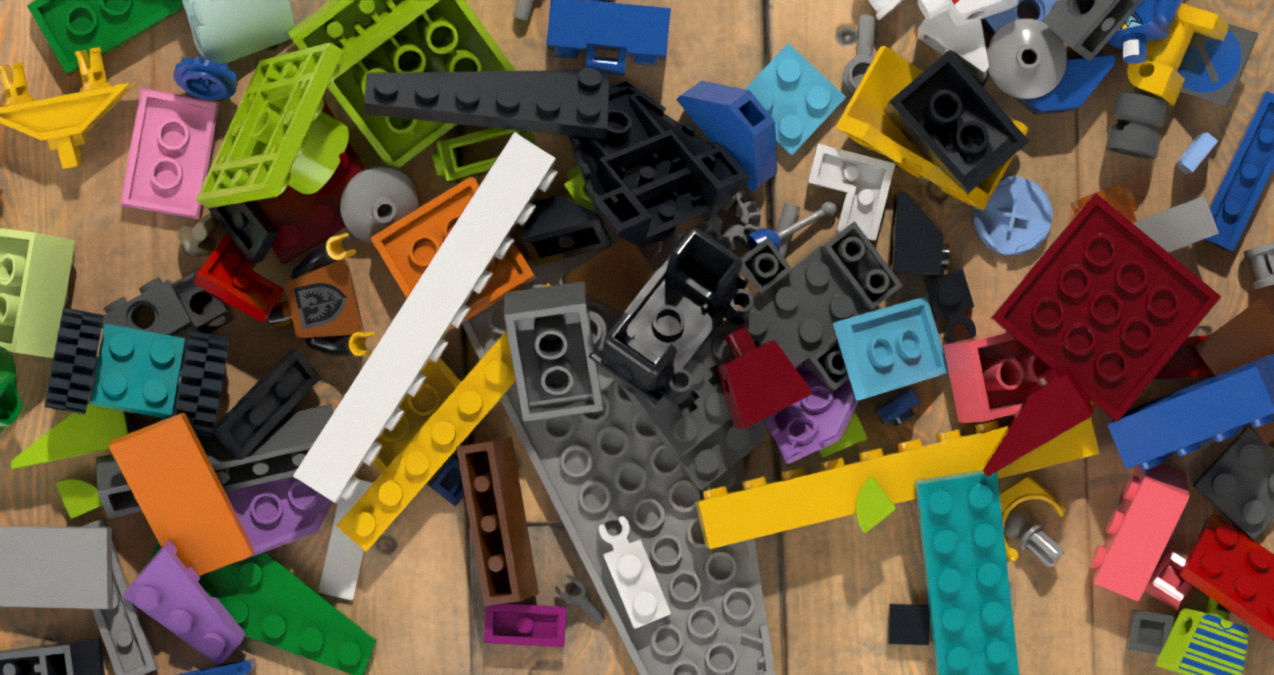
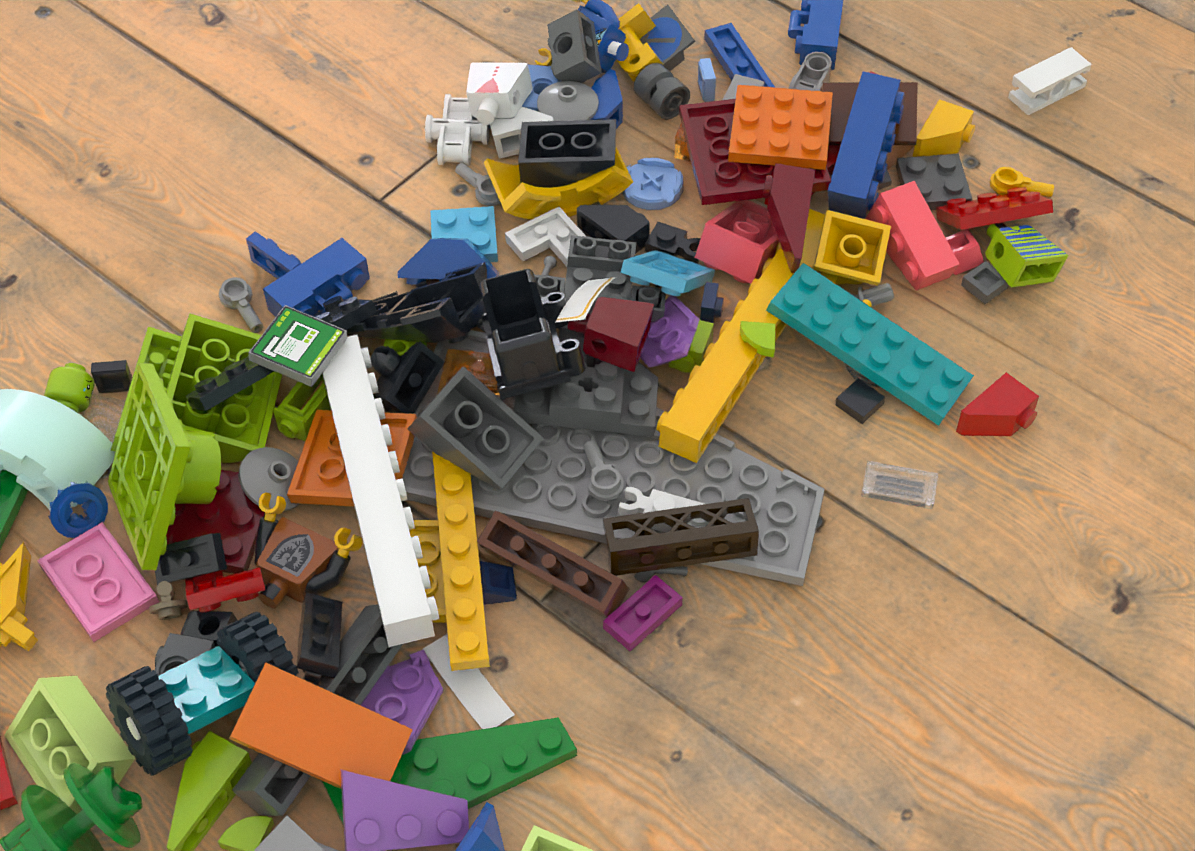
camera: 45 degrees left, 35 degrees down
none -> tile [248,305,347,387]
none -> black hinge [370,346,401,377]
none -> white sticker [555,277,616,323]
none -> light grey plate [583,440,625,501]
none -> dark brown fence [603,498,759,576]
none -> orange plate [728,85,833,170]
none -> yellow slope [814,210,891,286]

